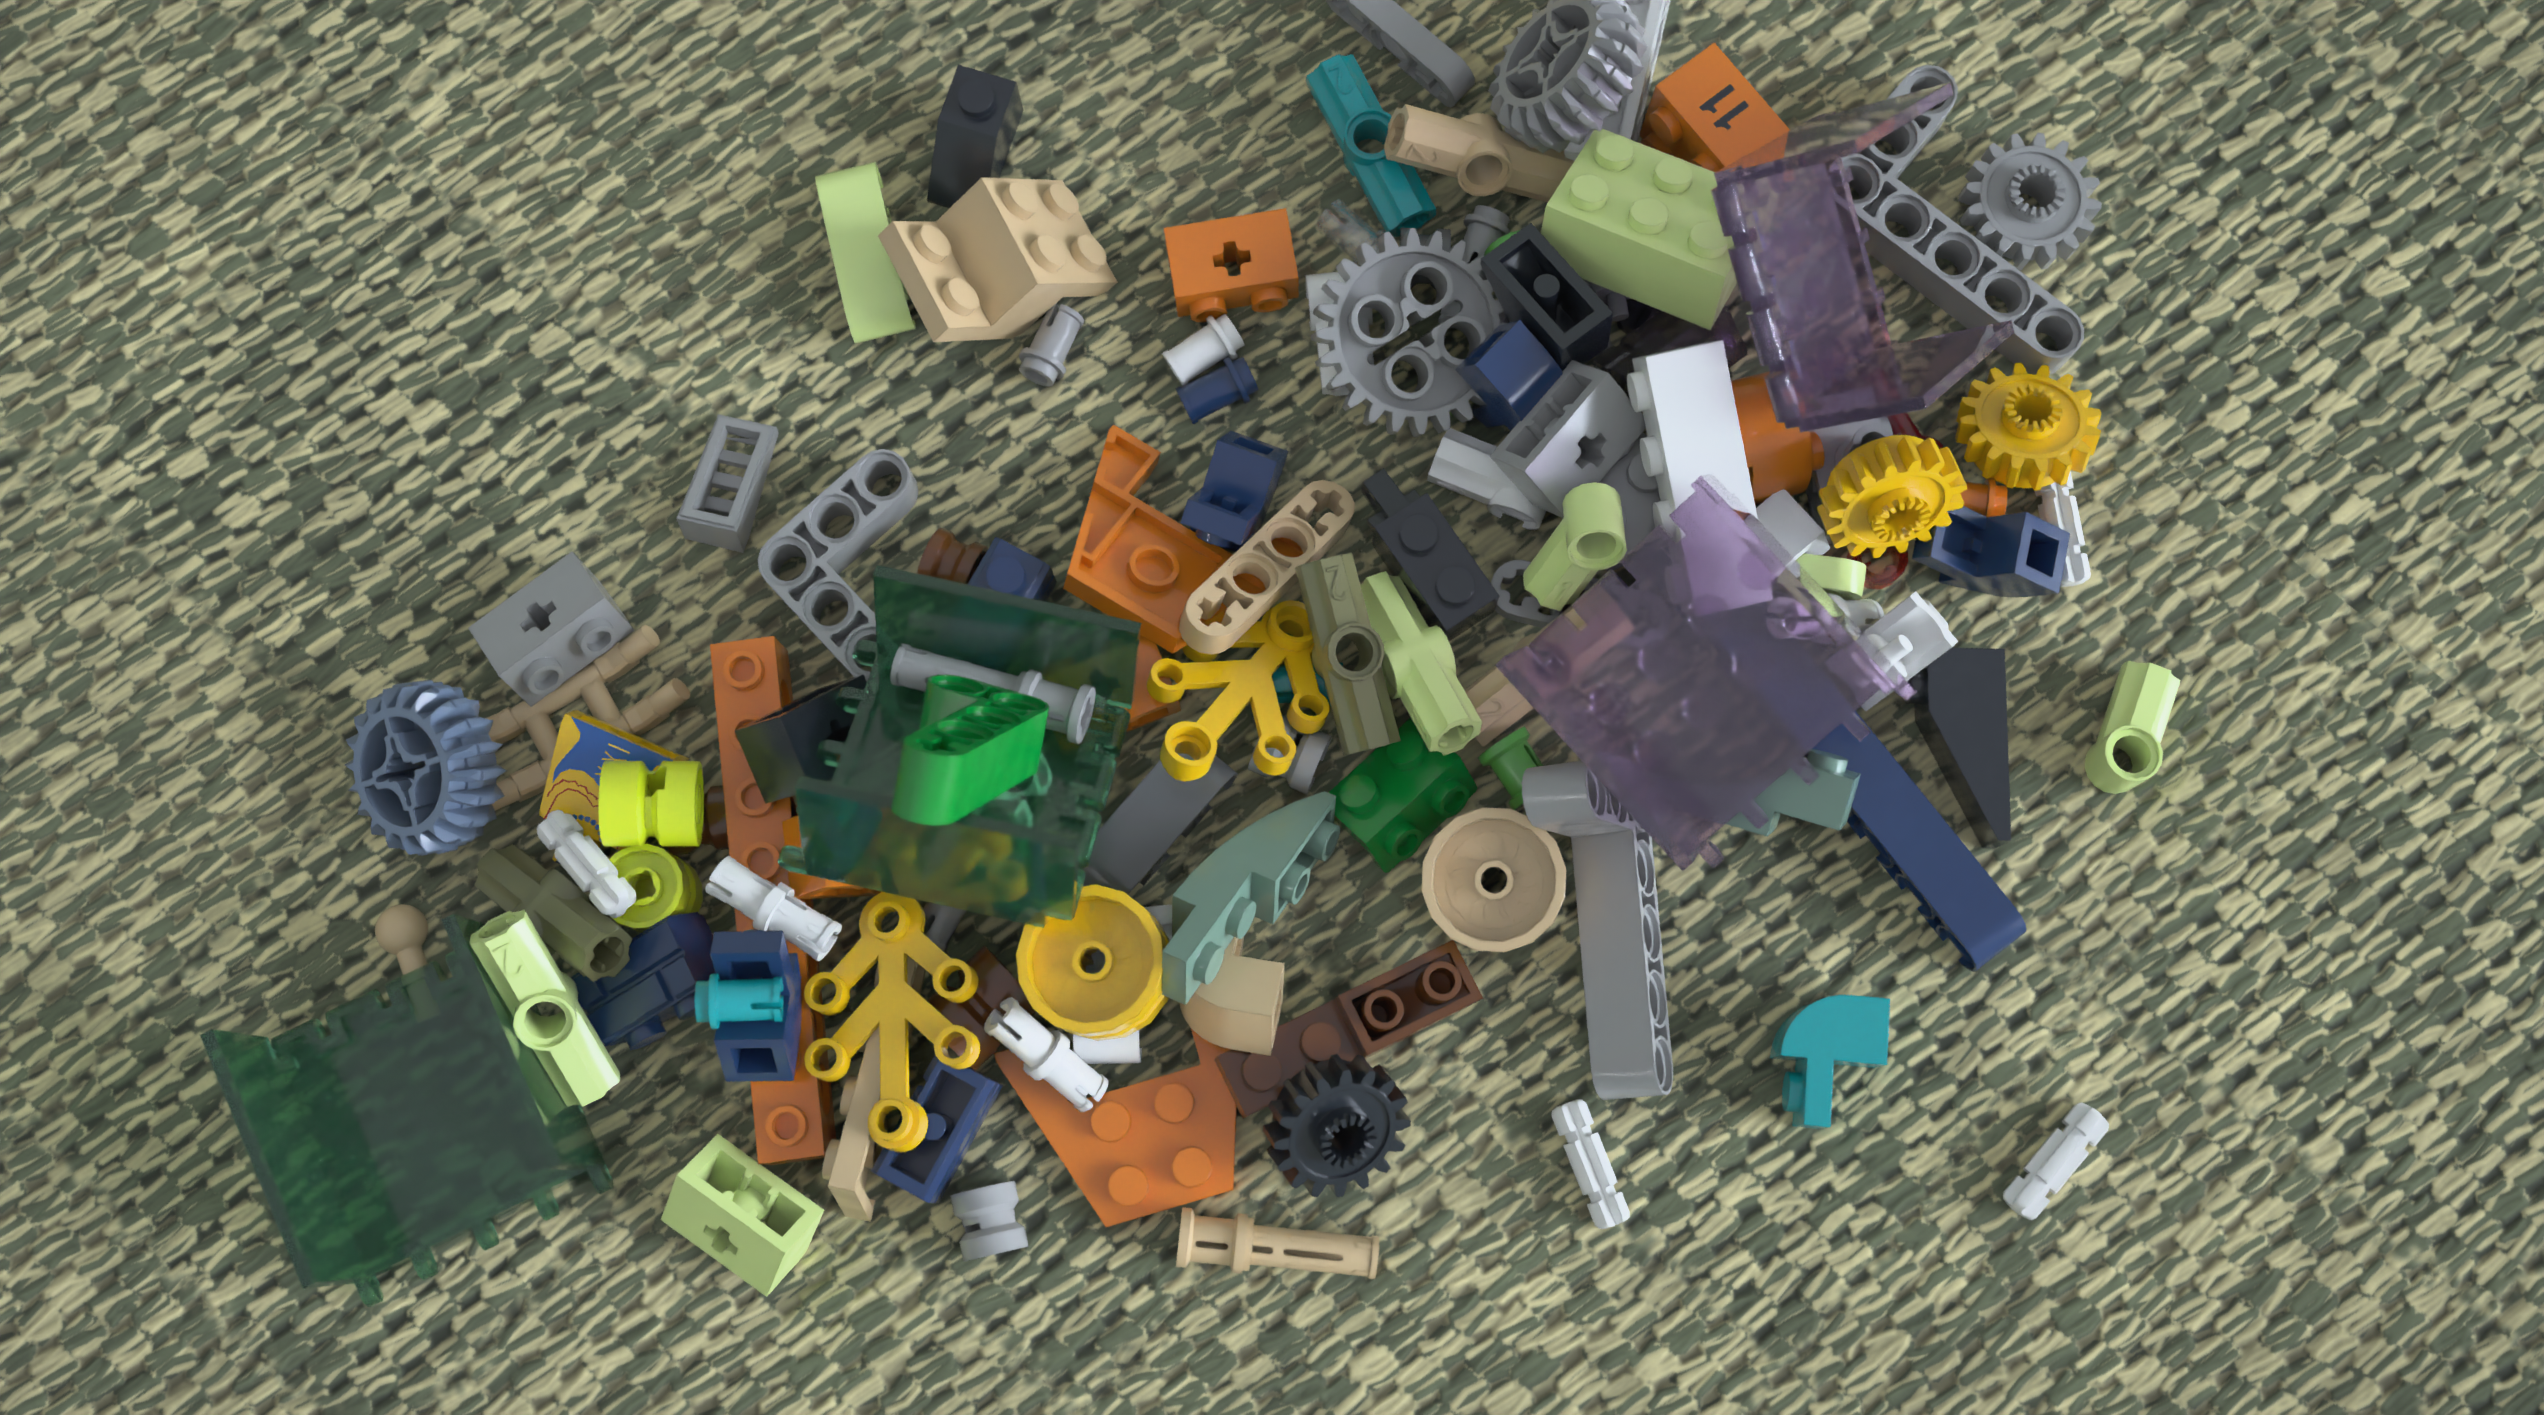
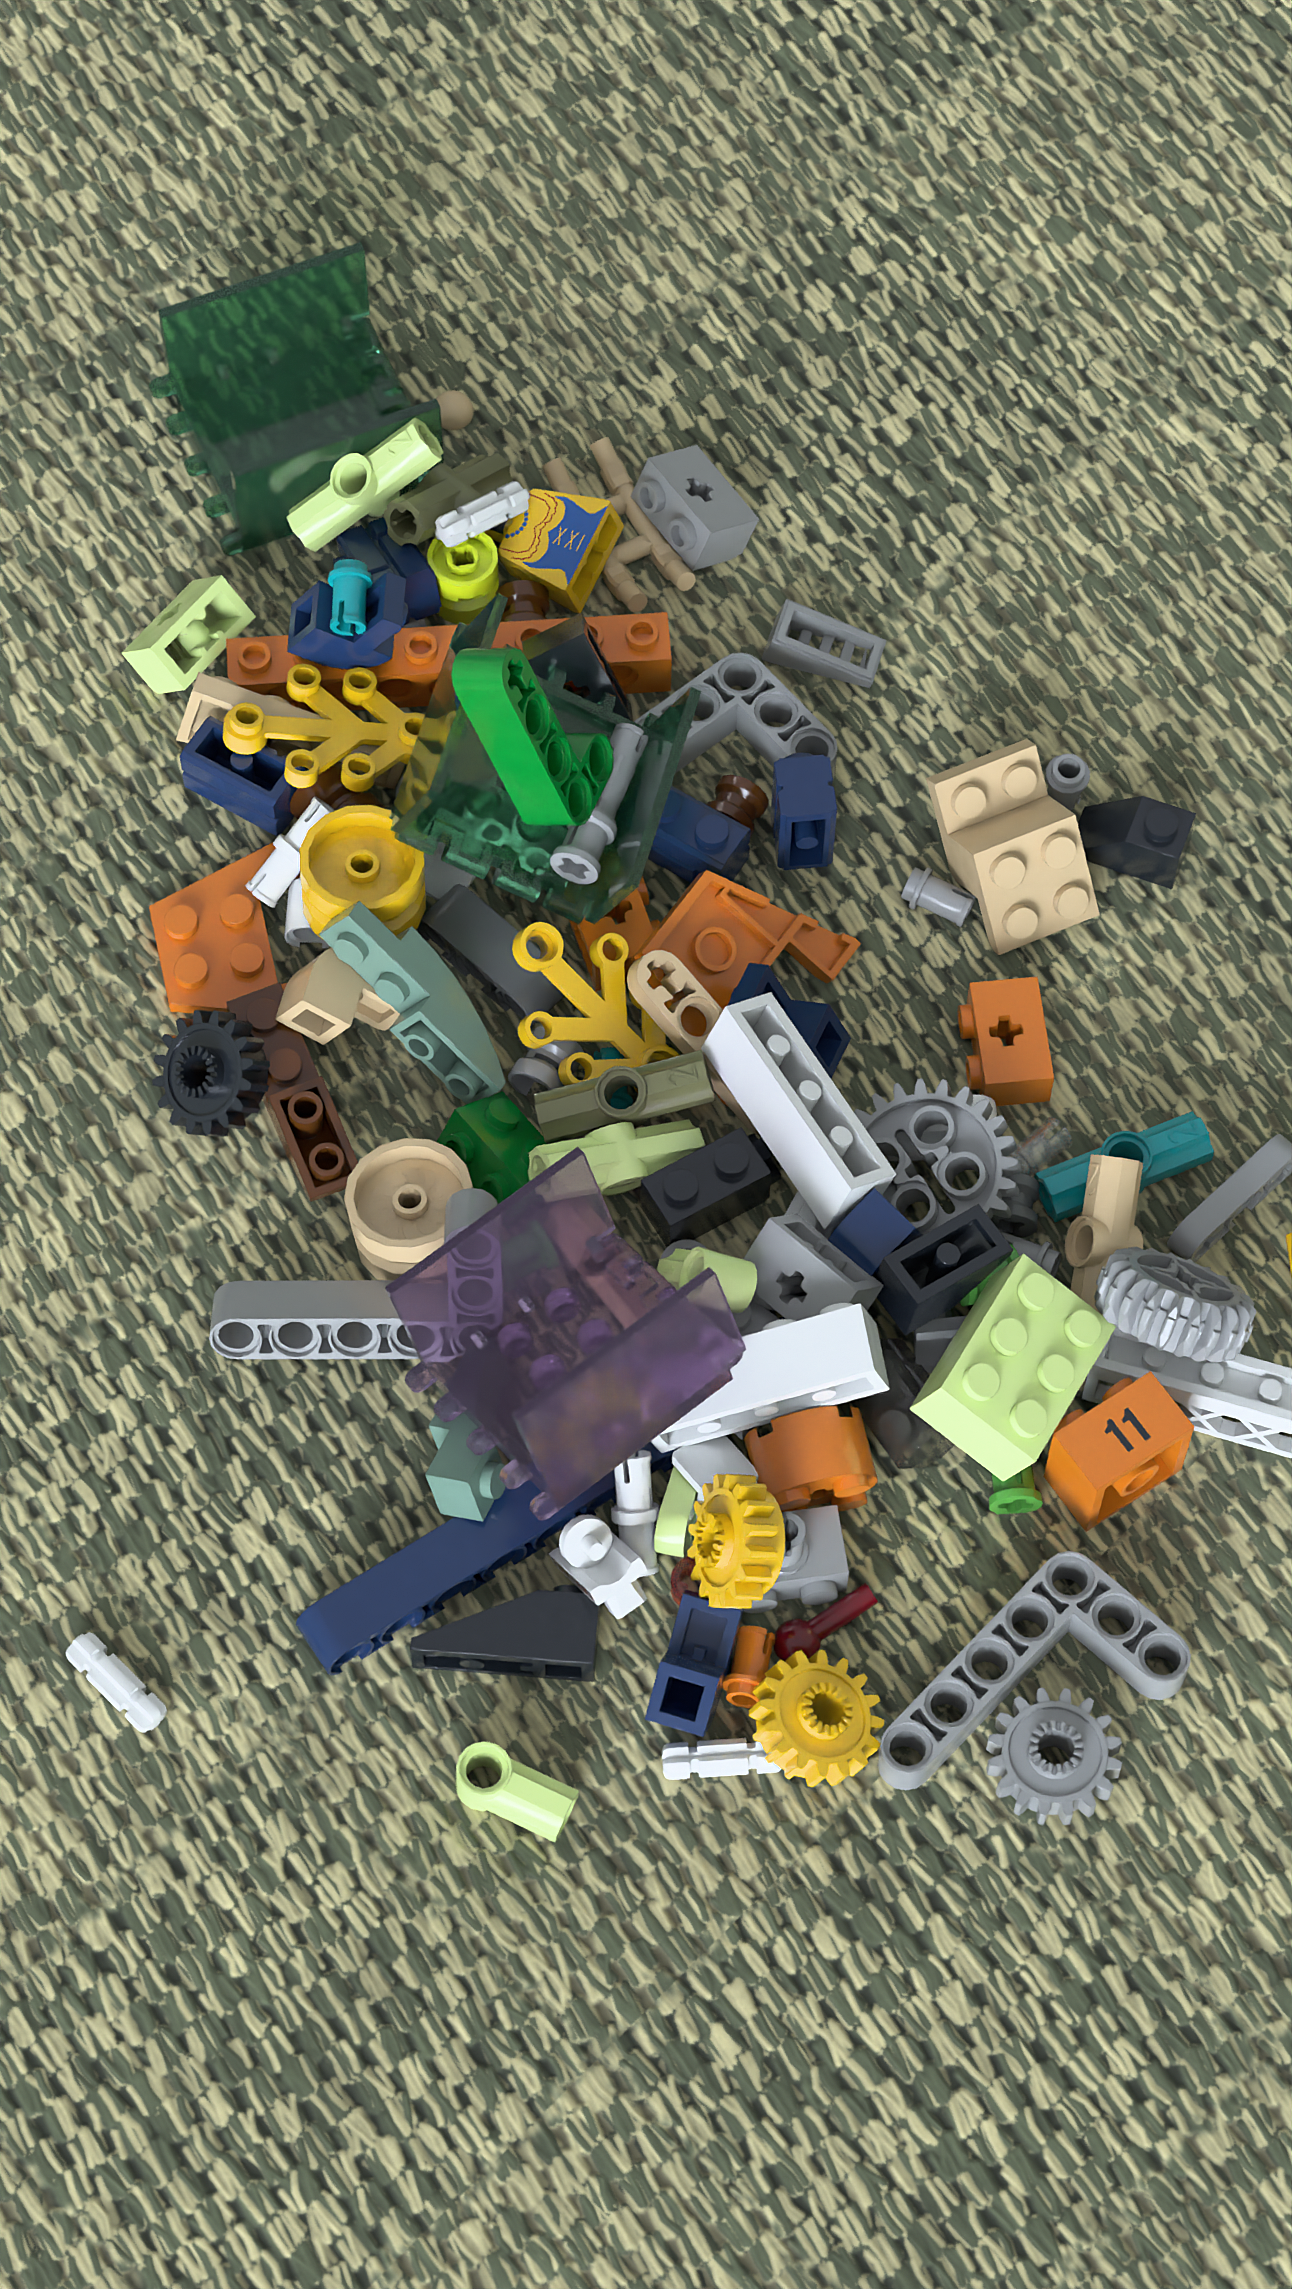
camera: 90 degrees right, 15 degrees down
sand blue gear [345,680,507,856] -> none
neon yellow wheel [598,761,704,847] -> none
white pin [705,856,842,961] -> none
yellowish green beam [815,162,916,343] -> none
light grey wheel [950,1181,1029,1262] -> none
white pin [1162,314,1245,386] -> none
dark blue pin [1175,357,1259,425] -> none
tan pin [1176,1207,1379,1279] -> none
white axle [1552,1099,1630,1229] -> none
clear purple windscreen [1711,82,2014,433] -> none
teal brick [1770,995,1890,1129] -> none
none -> white brick [701,992,896,1230]
none -> dark blue brick [771,752,837,870]
none -> light grey pin [1045,753,1090,810]

